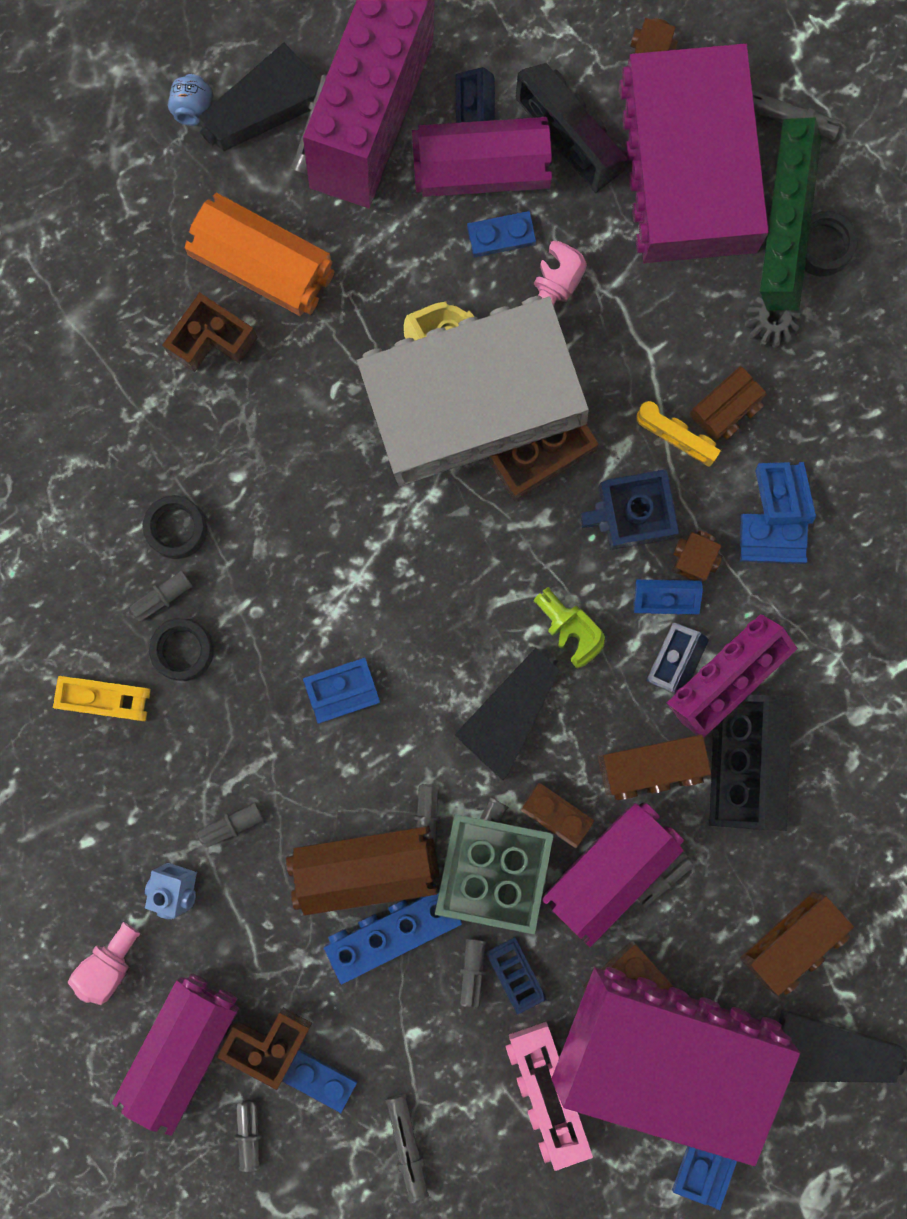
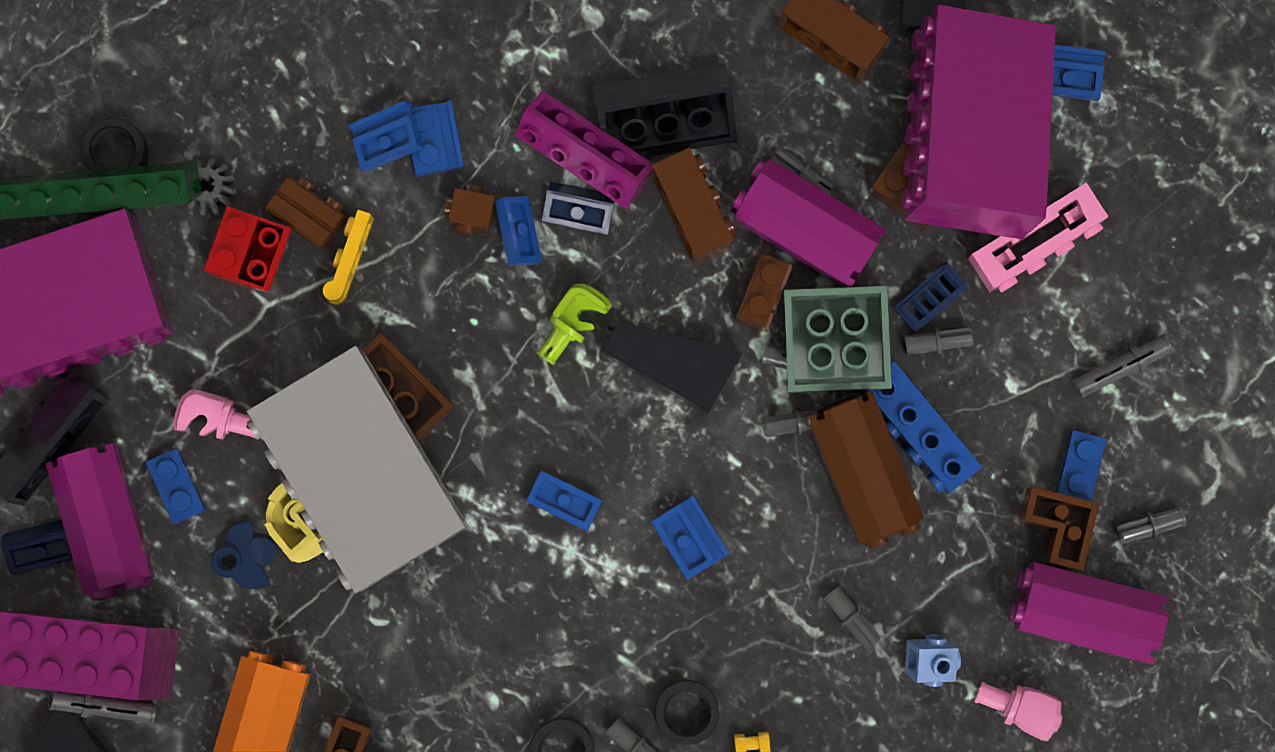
camera: 105 degrees left, 0 degrees up
dark blue hinge [580,469,679,550] -> none
none -> red slope [204,206,292,293]
none -> dark blue plate [211,522,279,589]
none -> blue plate [526,471,602,532]

